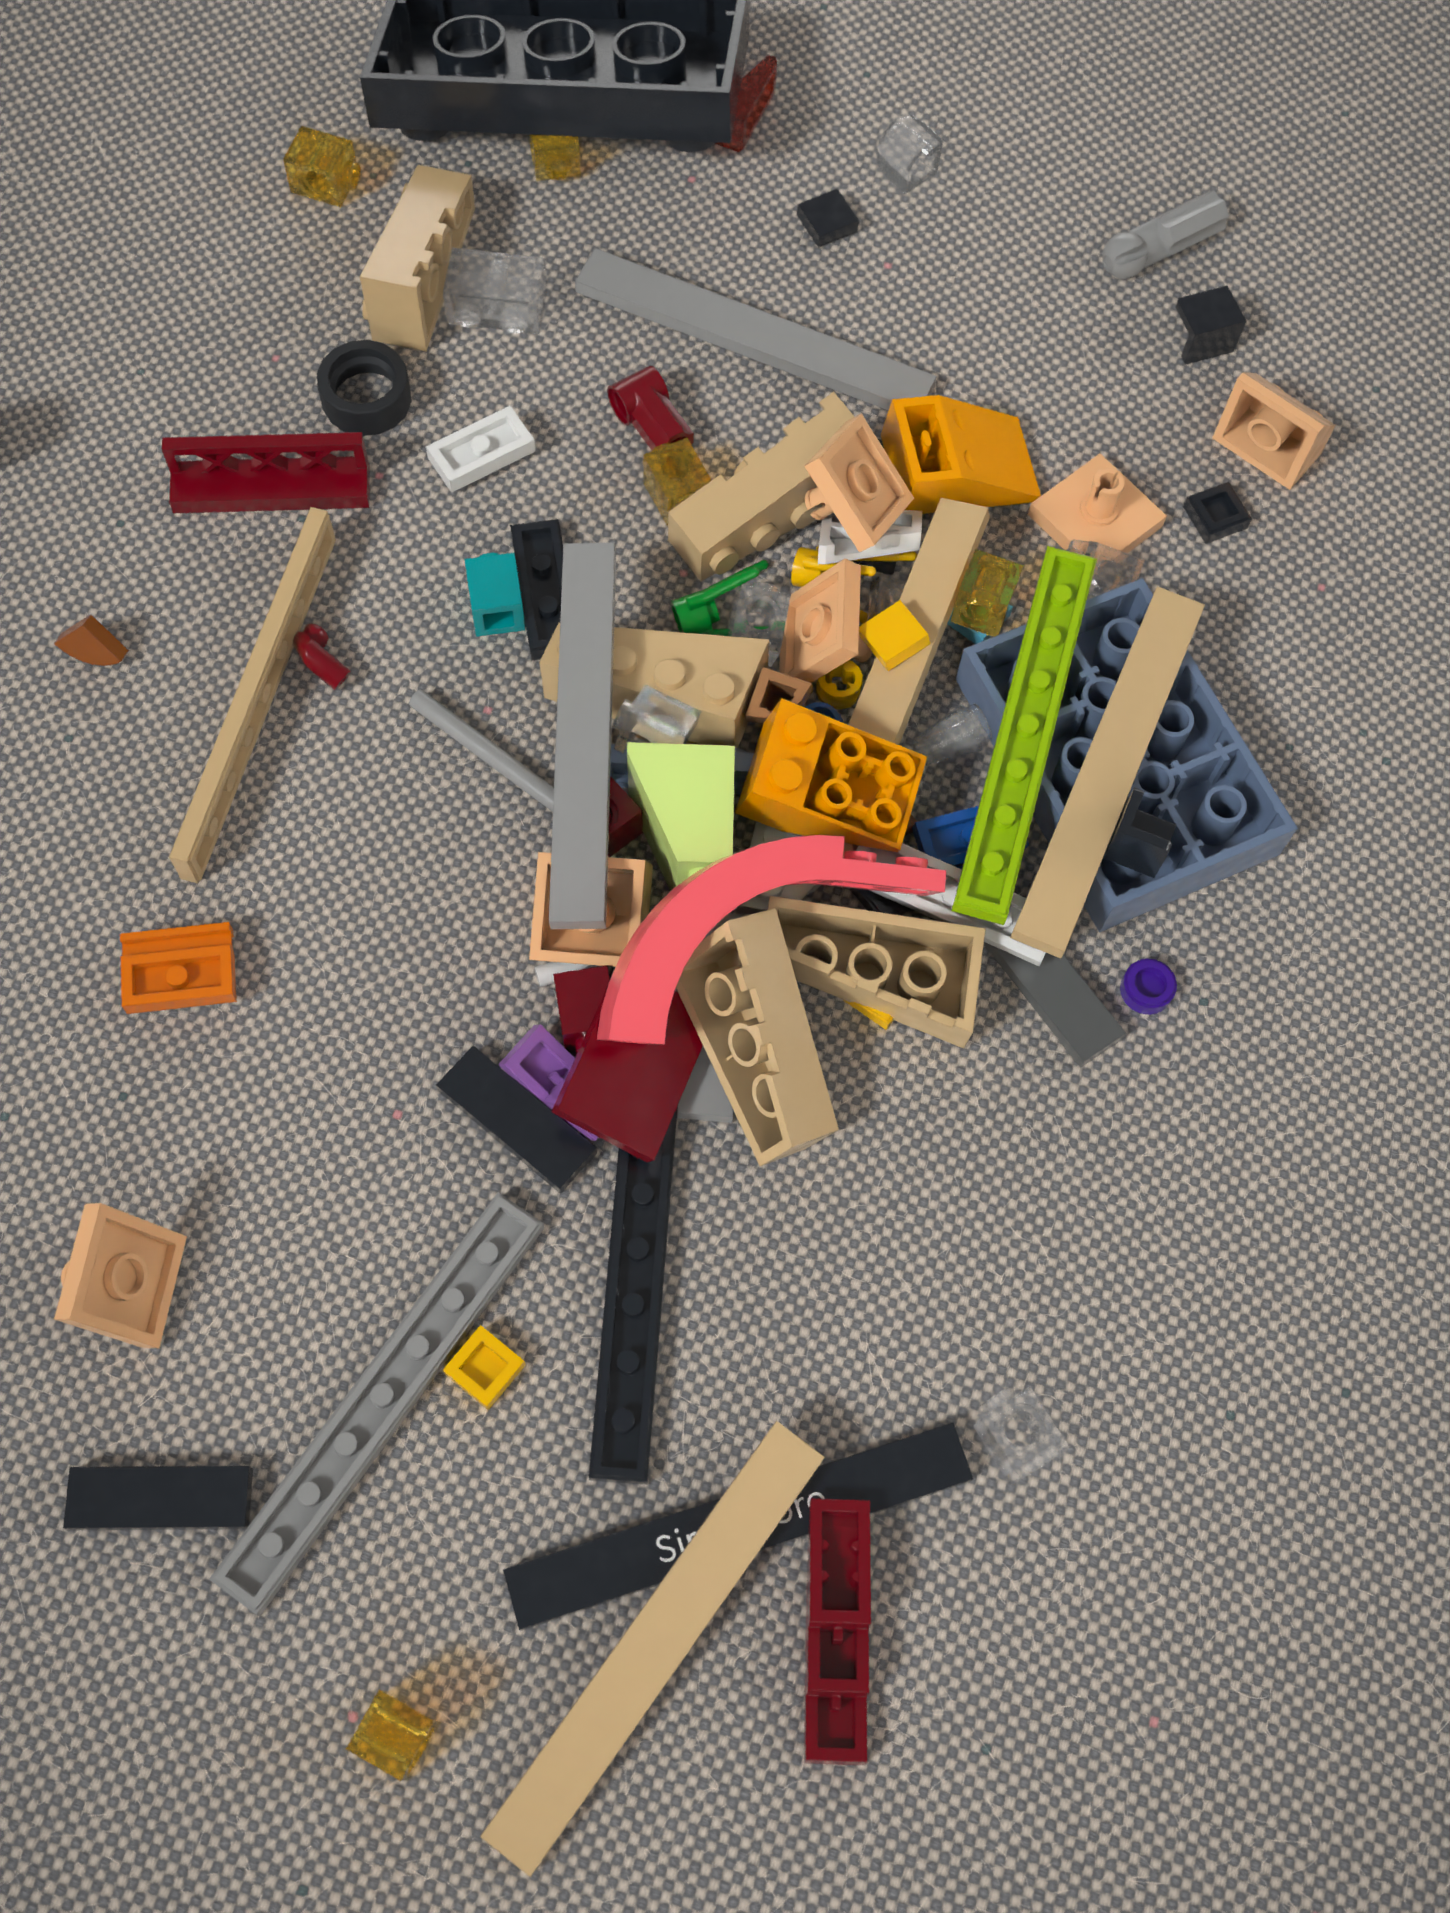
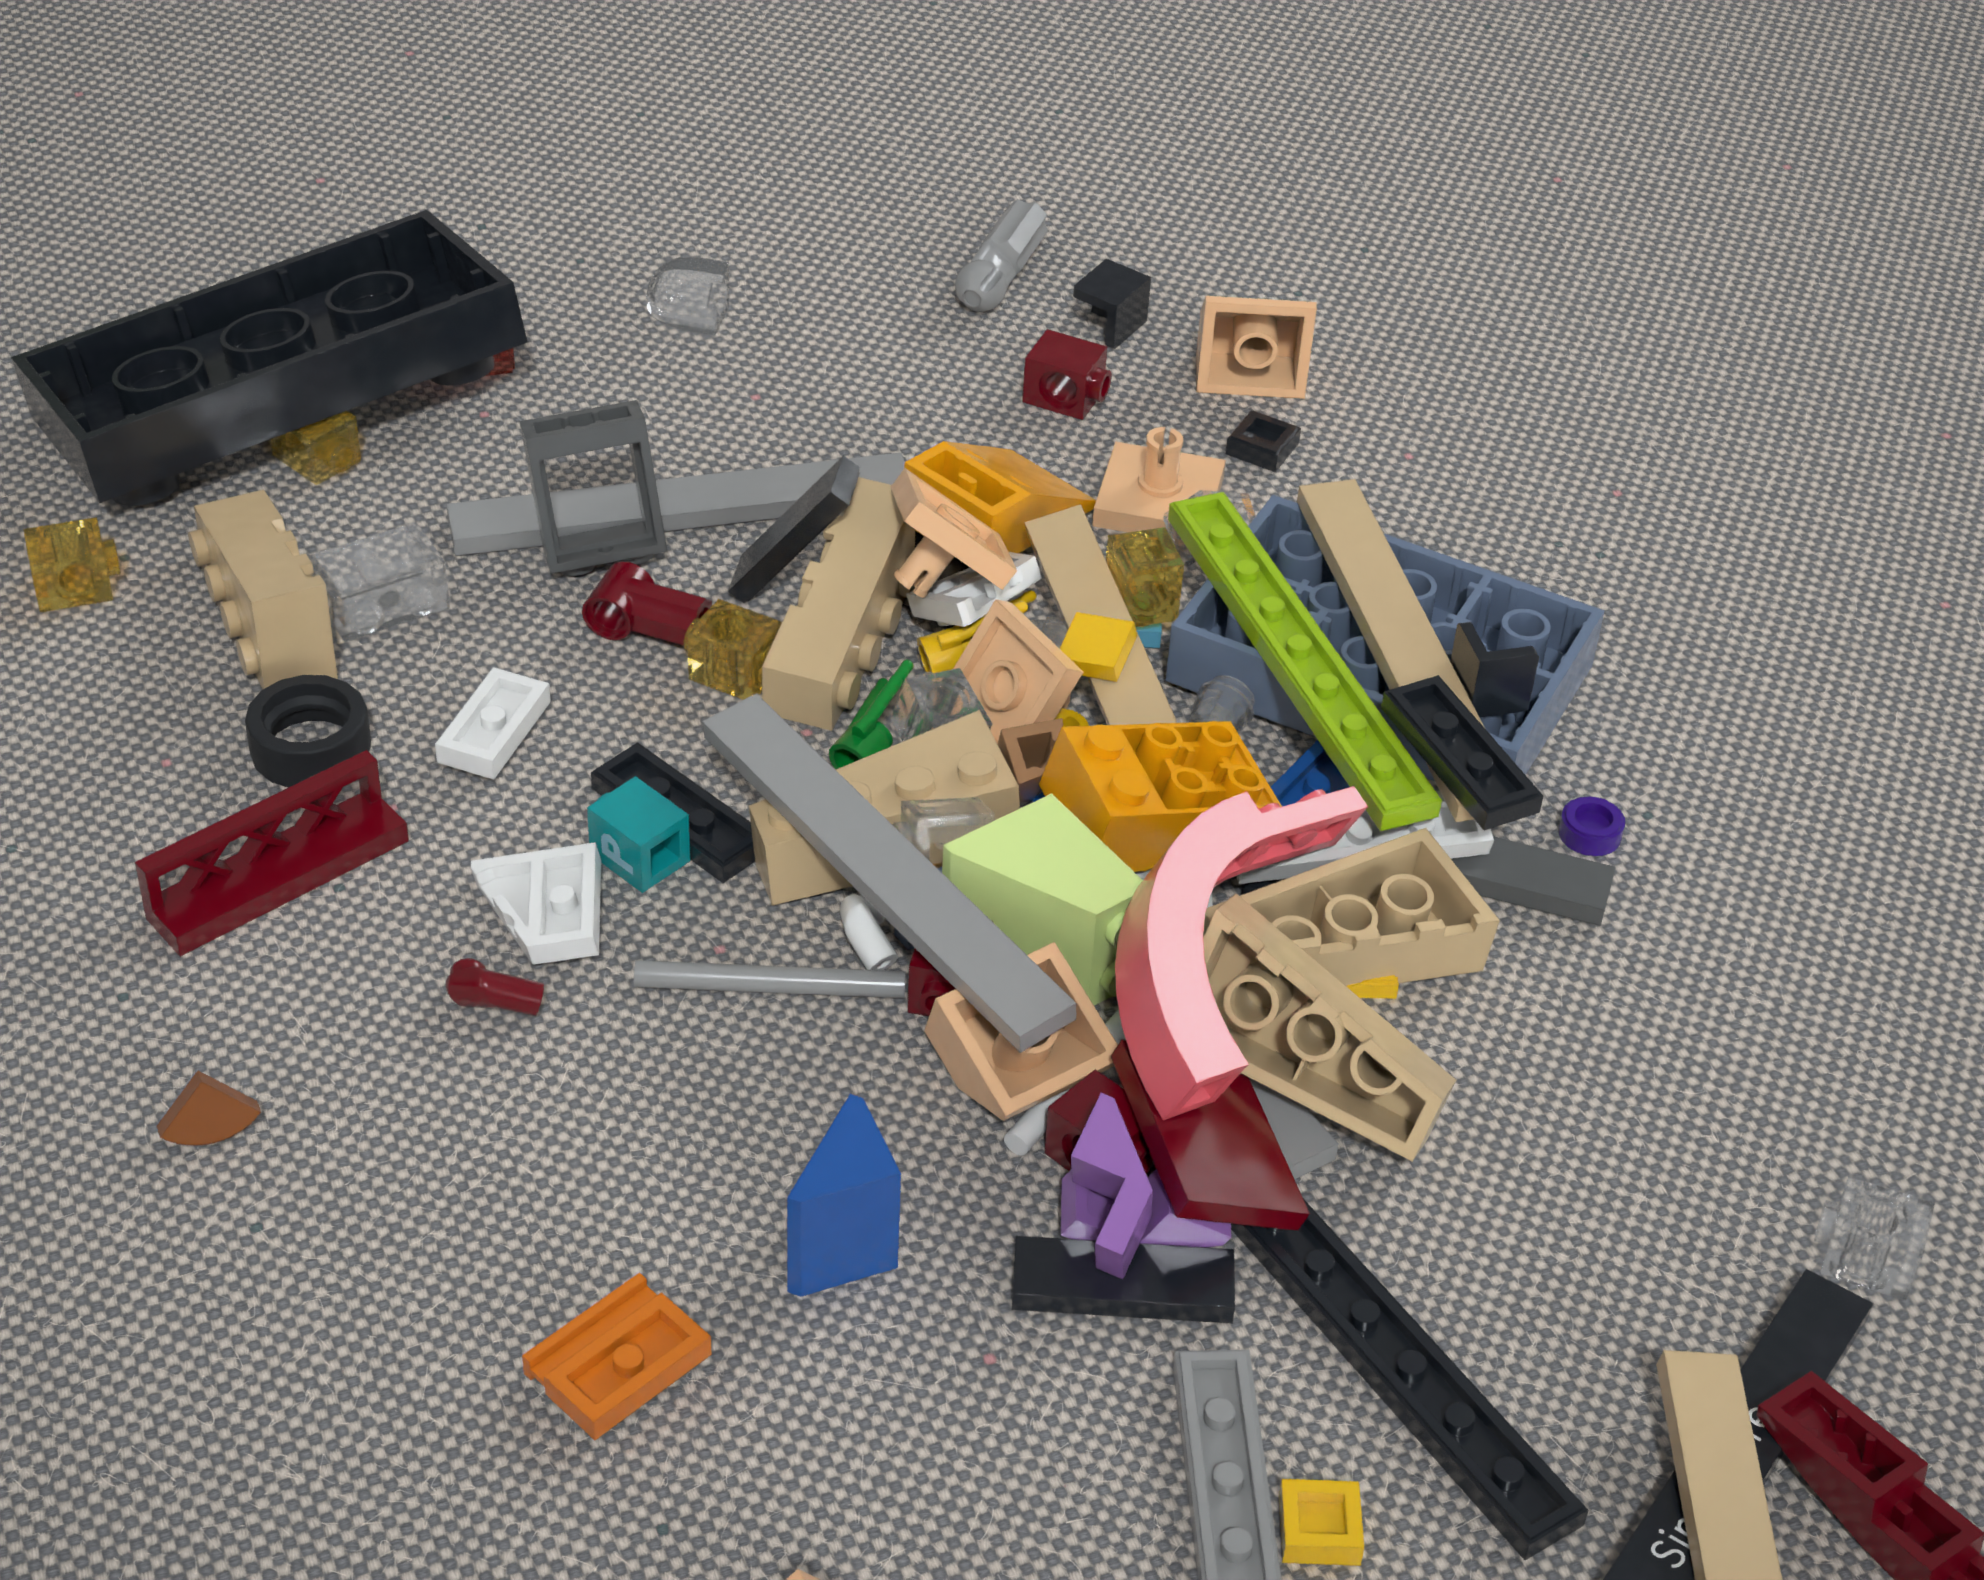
camera: 35 degrees left, 25 degrees down
tan tile [169,507,336,883] -> none
black tile [797,189,859,247] -> none
none -> white wing [471,842,601,965]
none -> dark grey window [519,400,667,576]
none -> black tile [728,455,860,603]
none -> blue slope [787,1094,901,1297]
none -> dark red brick [1022,329,1112,420]
none -> medium lavender slope [1071,1093,1153,1279]
none -> black tile [1381,675,1543,831]

